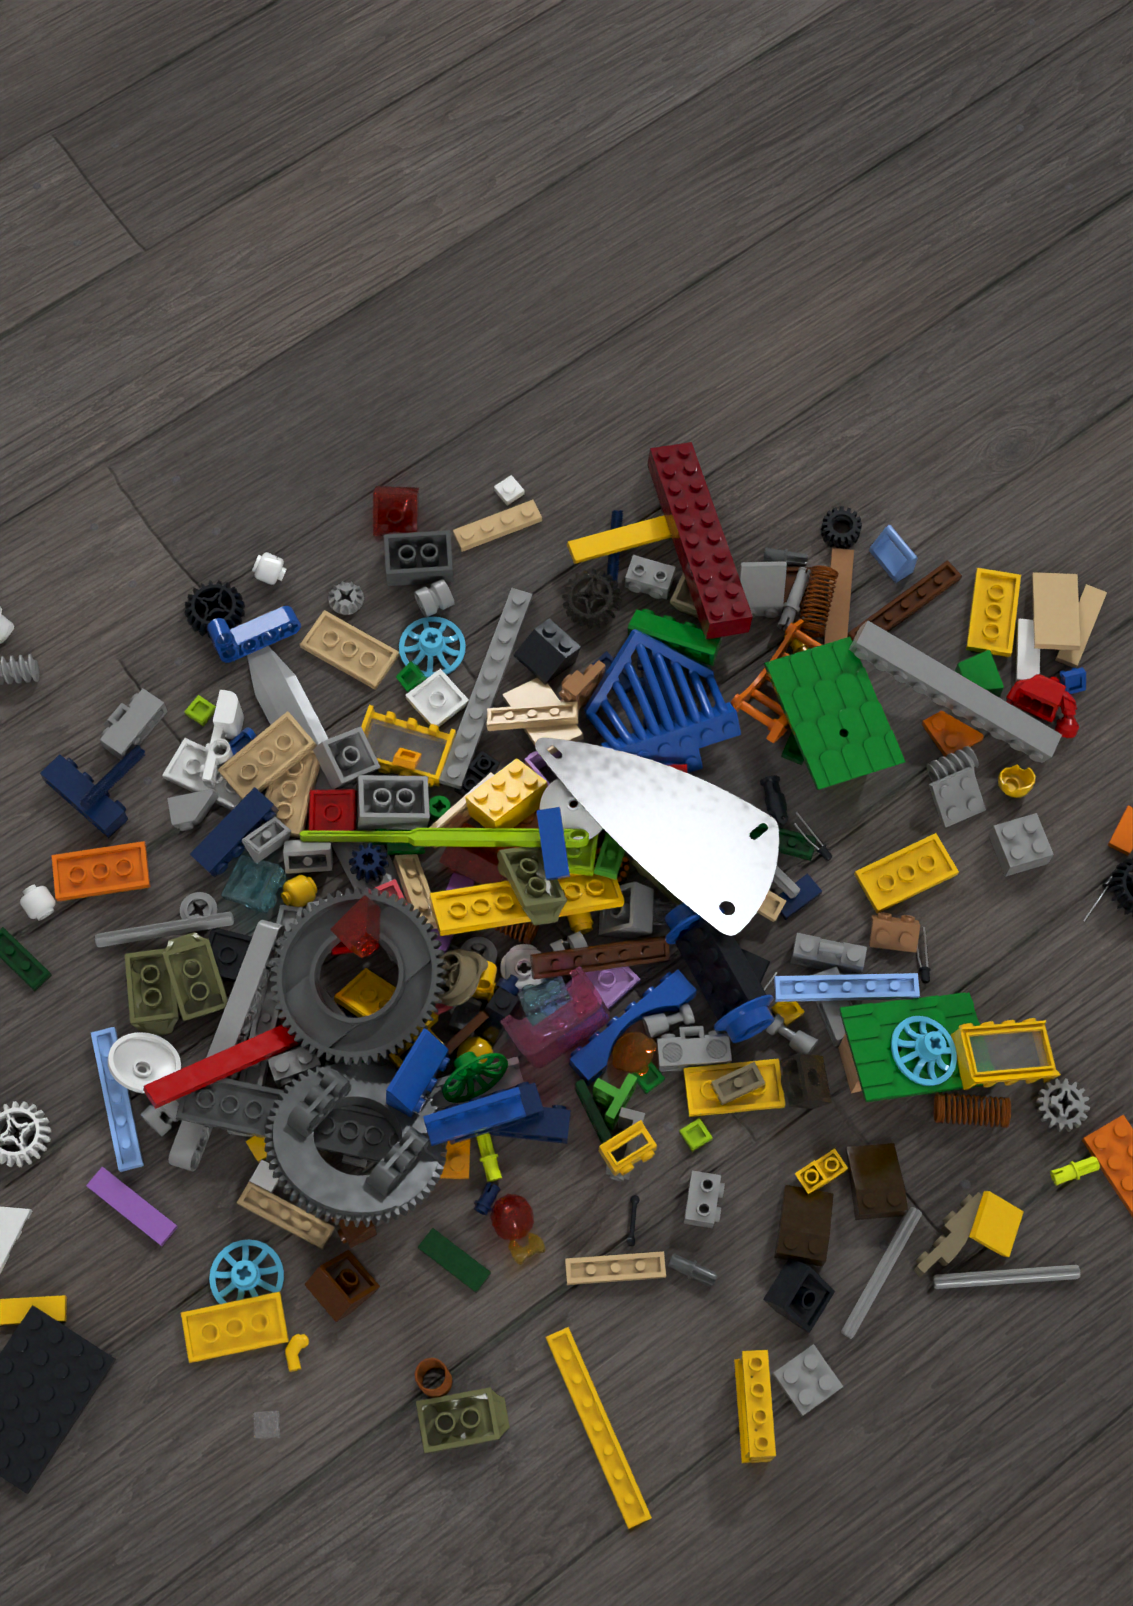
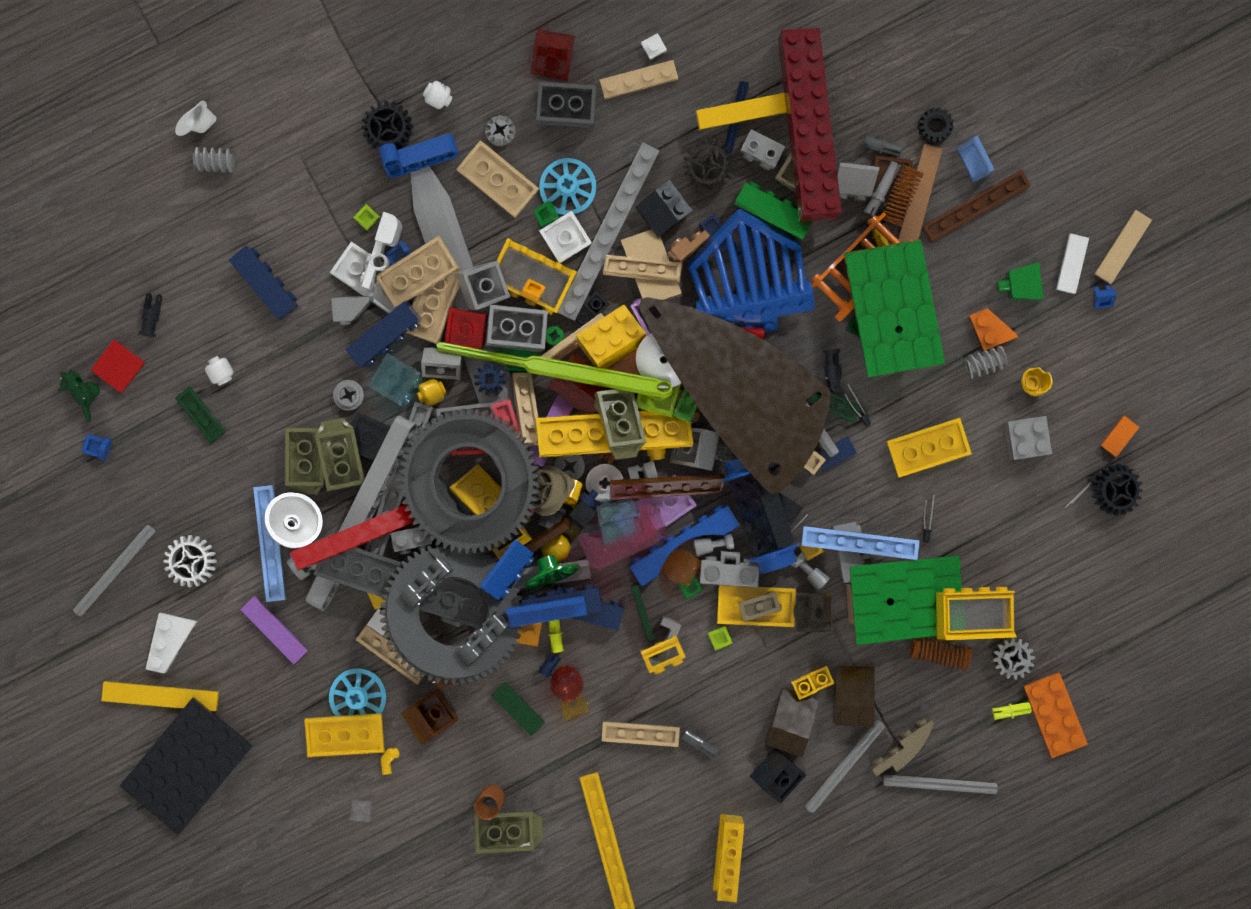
camera: 10 degrees right, 20 degrees up
orange plate [52,841,150,902] -> none
dark blue axle [80,745,145,811] -> none
light grey axle [95,911,234,947] -> none
light grey piece [100,688,168,760] -> none
light grey slope [242,817,291,863] -> none
clear red slope [330,895,381,958] -> none
light grey wheel [414,579,455,618] -> none
blue tile [536,807,570,880] -> none
bright green bracket [592,1073,637,1131] -> none
black hinge [627,1195,640,1246] -> none
light grey brick [684,1171,725,1228] -> none
light grey plate [772,1344,843,1416] -> none
light grey piece [790,933,867,975] -> none
light grey brick [849,621,1062,763] -> none
medium nougat bracket [869,912,920,953] -> none
medium azure wheel [891,1016,957,1086] -> none
light grey plate [929,767,986,828] -> none
yellow plate [966,568,1021,657] -> none
yellow tile [969,1191,1024,1257] -> none
red torso [1006,674,1079,738] -> none
tan tile [1032,573,1081,650] -> none

